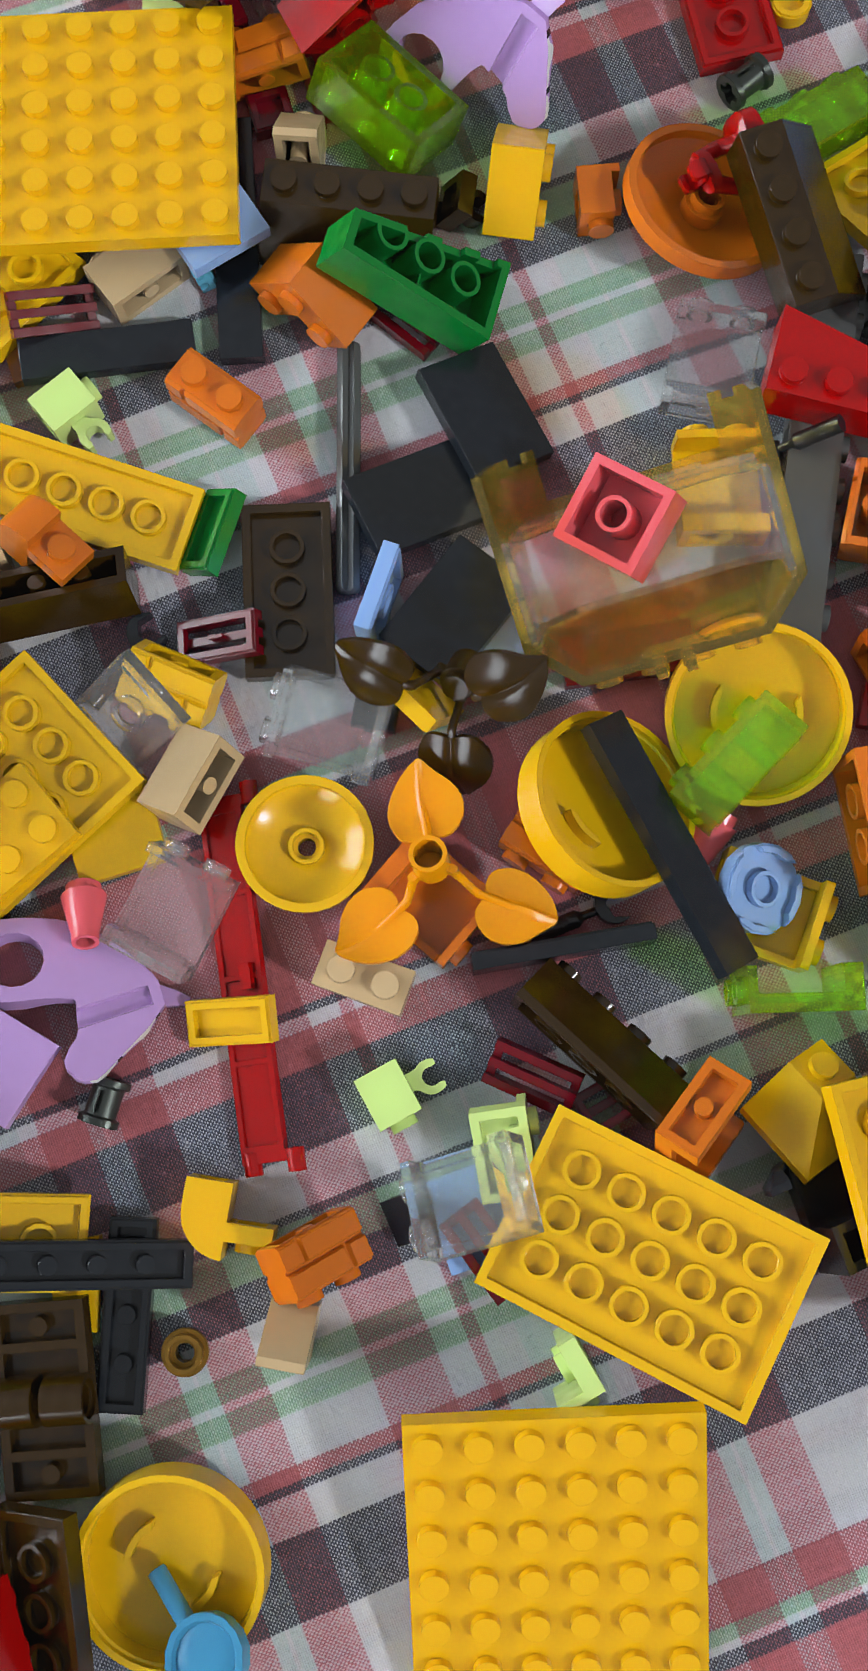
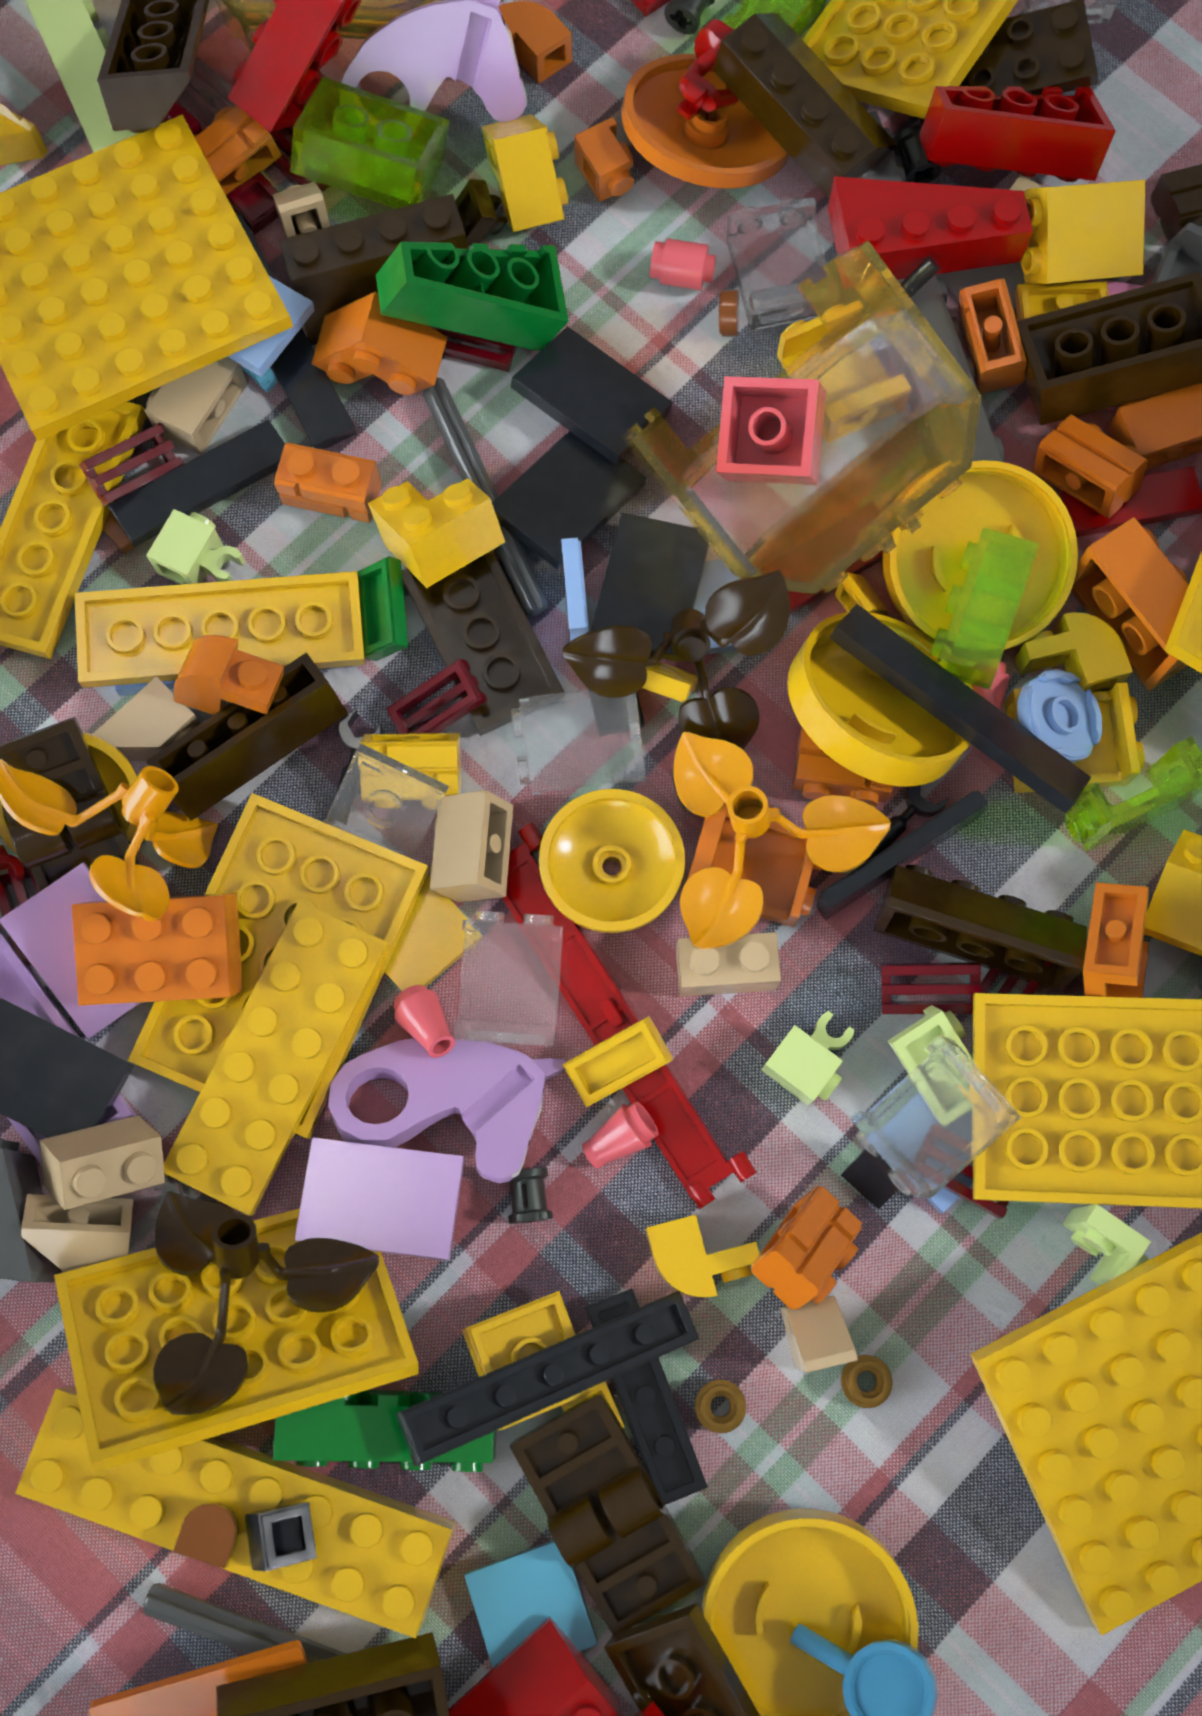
camera: 25 degrees left, 5 degrees down
none -> yellow brick [368,478,505,588]
none -> orange brick [499,1,572,84]
none -> coral cone [582,1102,659,1169]
none -> coral brick [650,238,716,291]
none -> dark orange tile [719,290,739,337]
none -> yellow slope [835,572,888,615]
none -> pearl gold plate [840,1355,893,1408]
none -> yellow brick [1014,612,1133,692]

